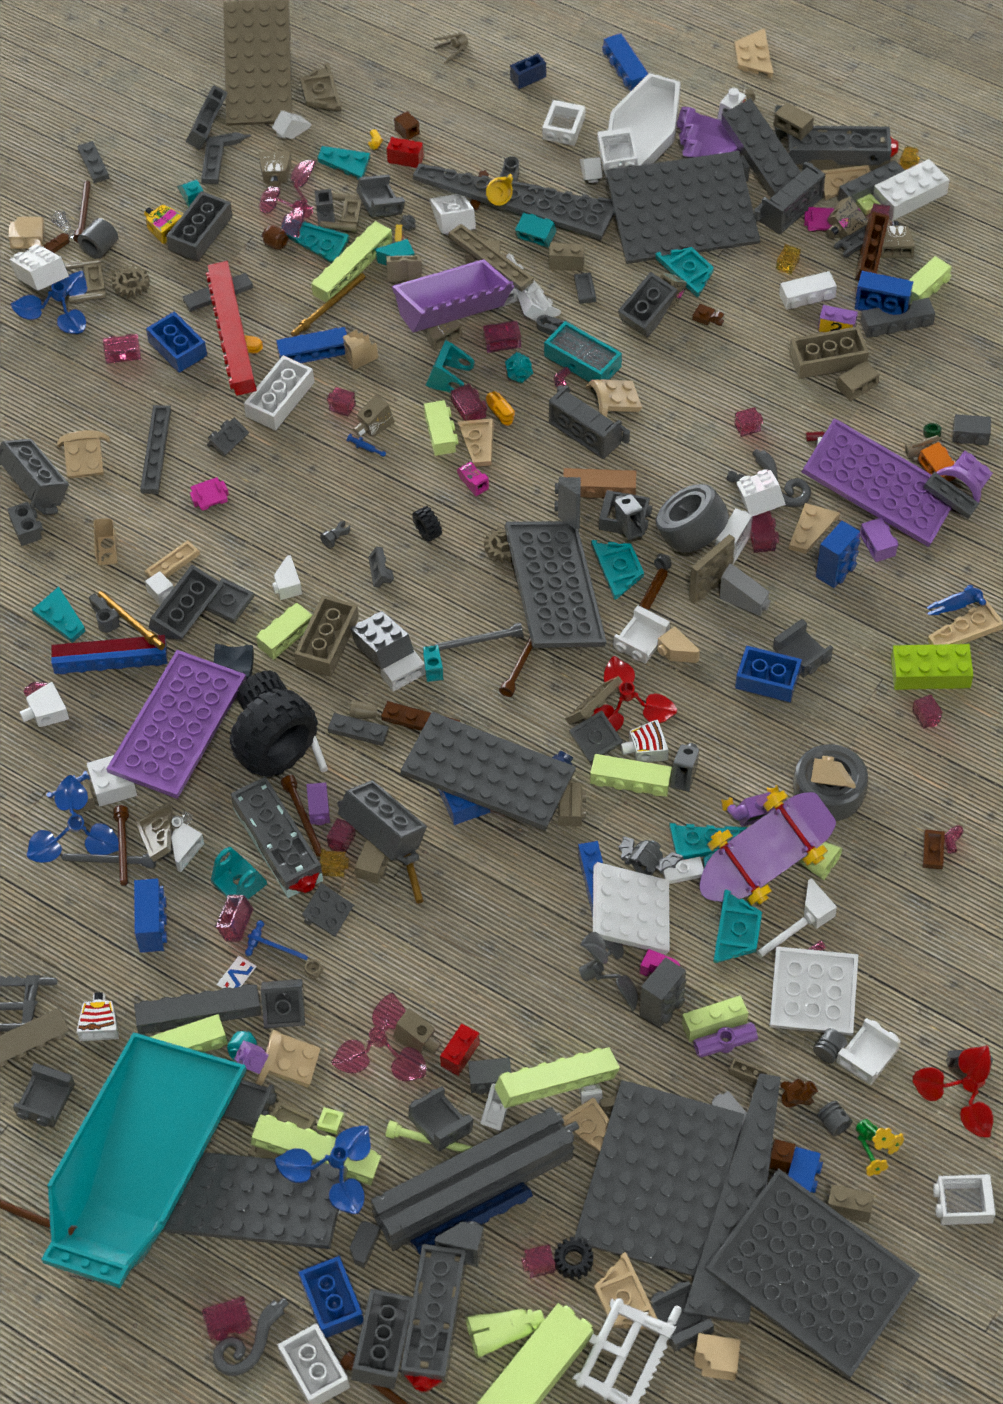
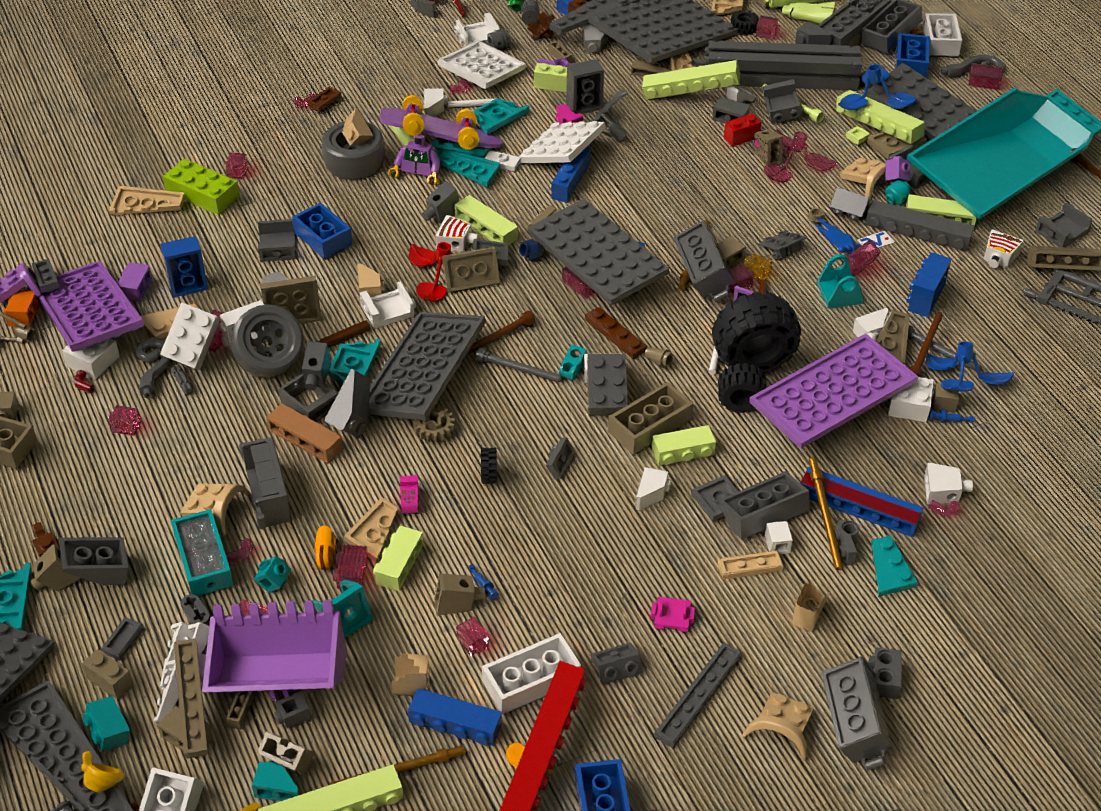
camera: 150 degrees left, 10 degrees down
black brick [213,644,254,680] -> none
dark grey piece [231,776,323,898] -> none
dark grey piece [320,521,351,549] -> none
dark grey plate [328,713,389,746] -> none
dark grey helmet [618,836,683,876] -> none
blue piece [927,585,986,615] -> none

